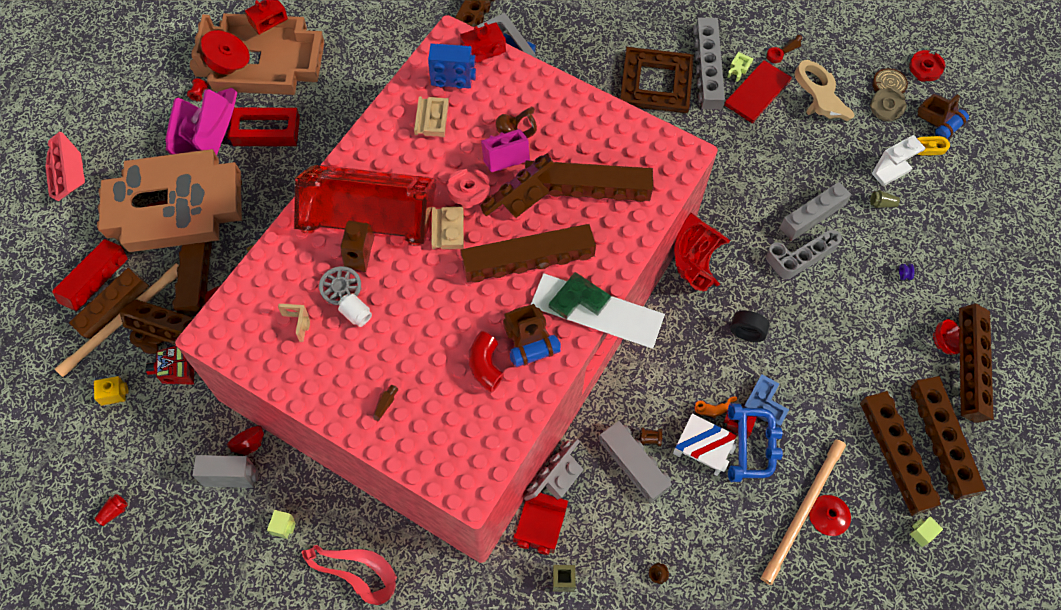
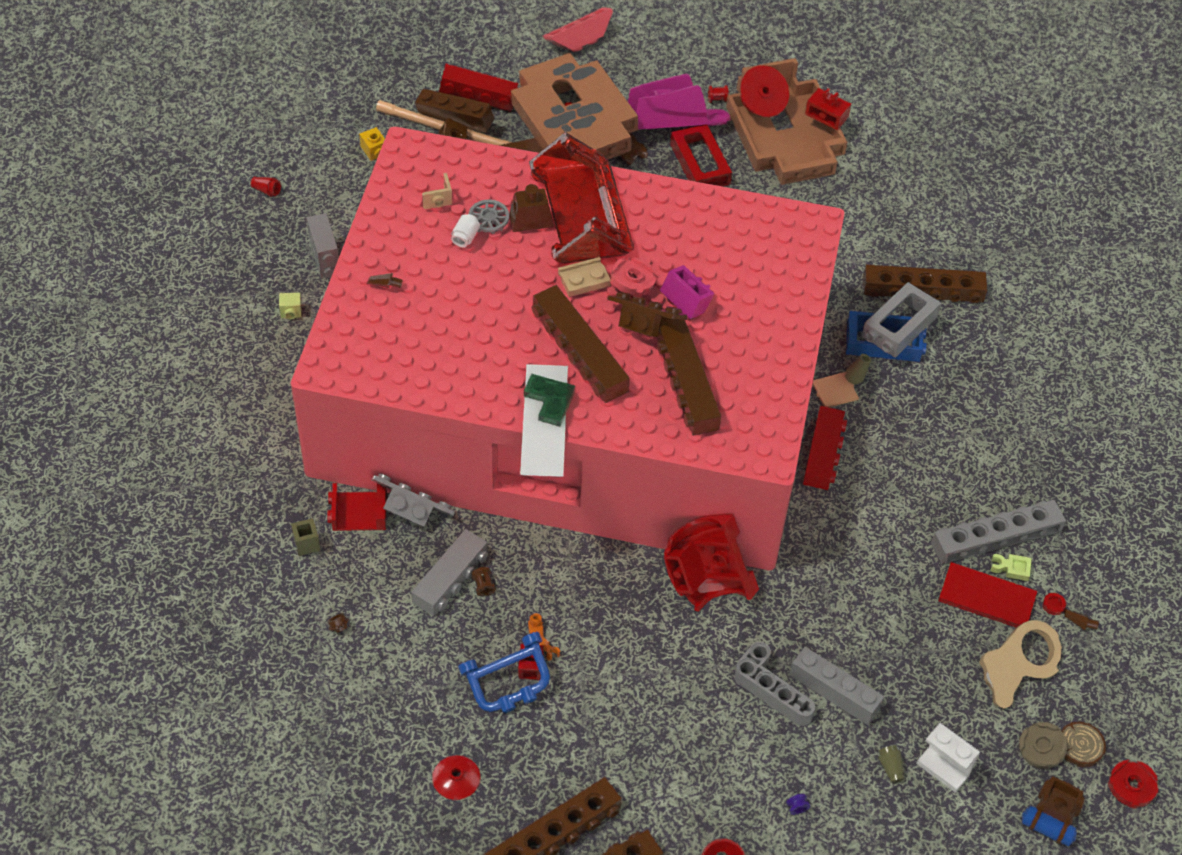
camera: 70 degrees right, 10 degrees down
coral animal [301,545,397,605] -> none
tan plate [414,97,449,137] -> none
blue brick [428,43,476,89] -> none
red brick [460,22,506,63] -> none
red cylinder [469,331,504,393] -> none
reddish brown piece [496,106,537,139] -> none
reddish brown piece [503,304,561,368] -> none
reddish brown plate [620,47,694,113] -> none
panel [673,414,737,476] -> none
black tyre [730,310,770,342] -> none
medium blue plate [743,375,789,427] -> none
light nougat piece [760,439,846,585] -> none
yellow plate [917,136,950,155] -> none

